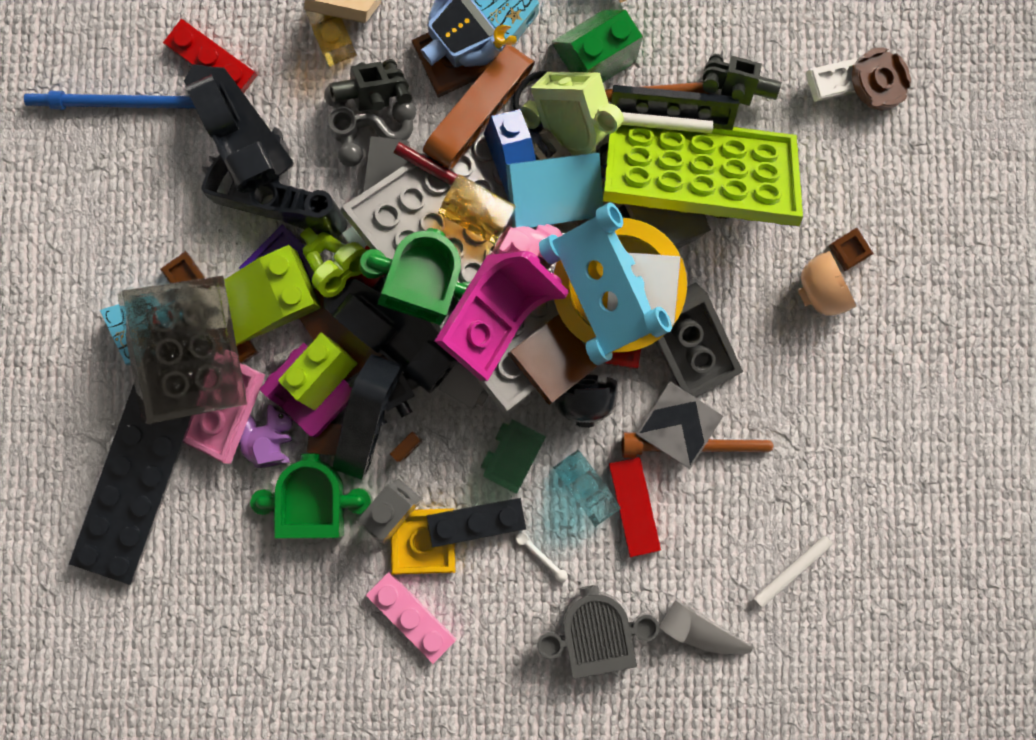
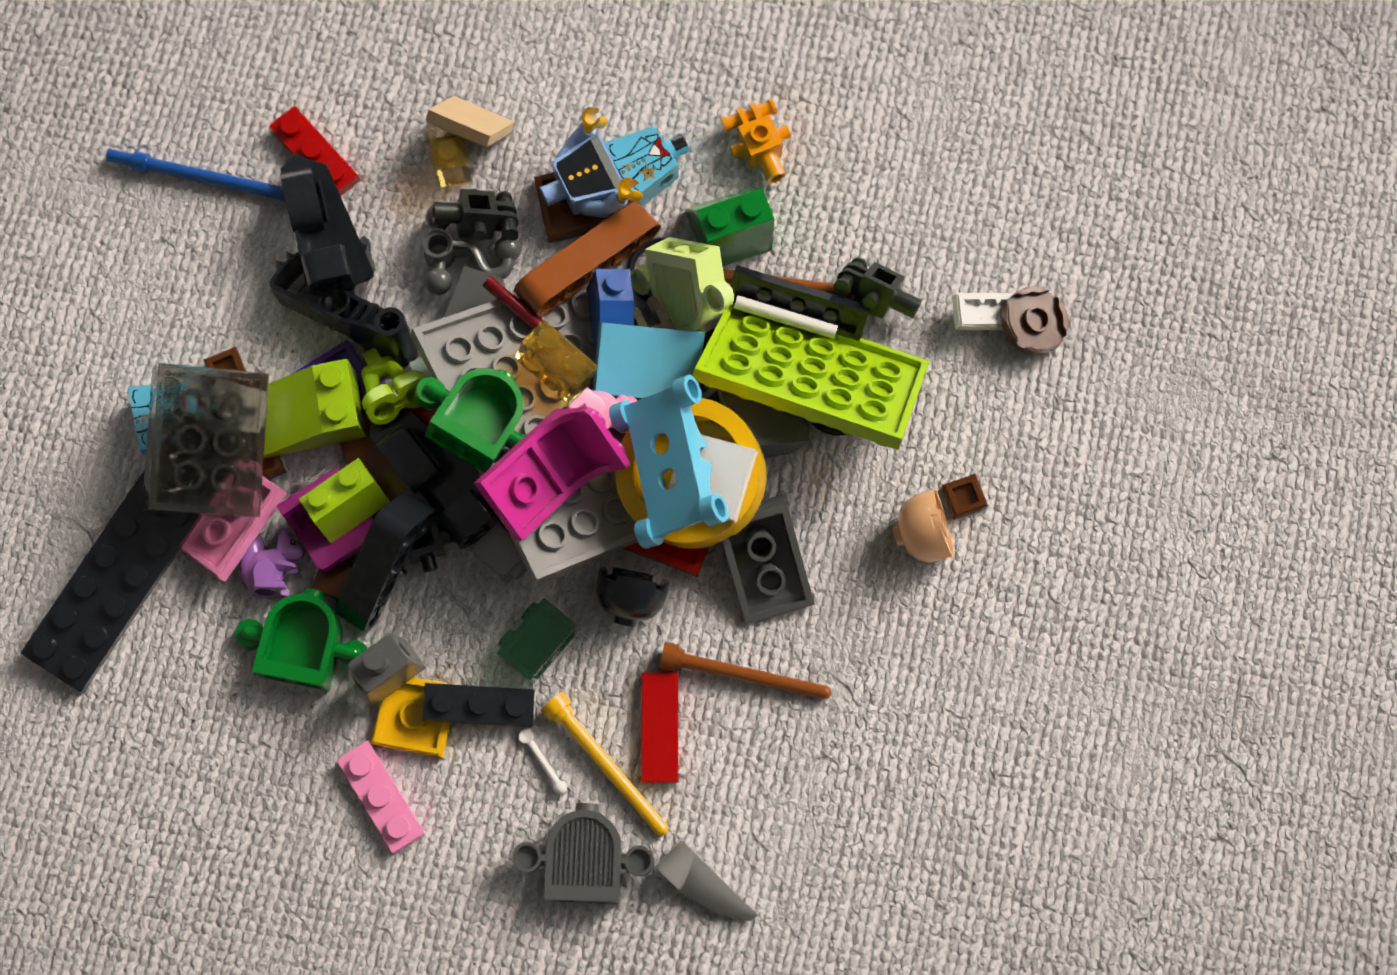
camera: 10 degrees right, 10 degrees down
reddish brown tile [390,431,423,462] -> none
reddish brown tile [508,314,599,405] -> none
clear light blue slope [553,449,621,527] -> none
piece [636,381,723,469] -> none
white bar [753,535,833,608] -> none
none -> yellow piece [541,691,668,836]

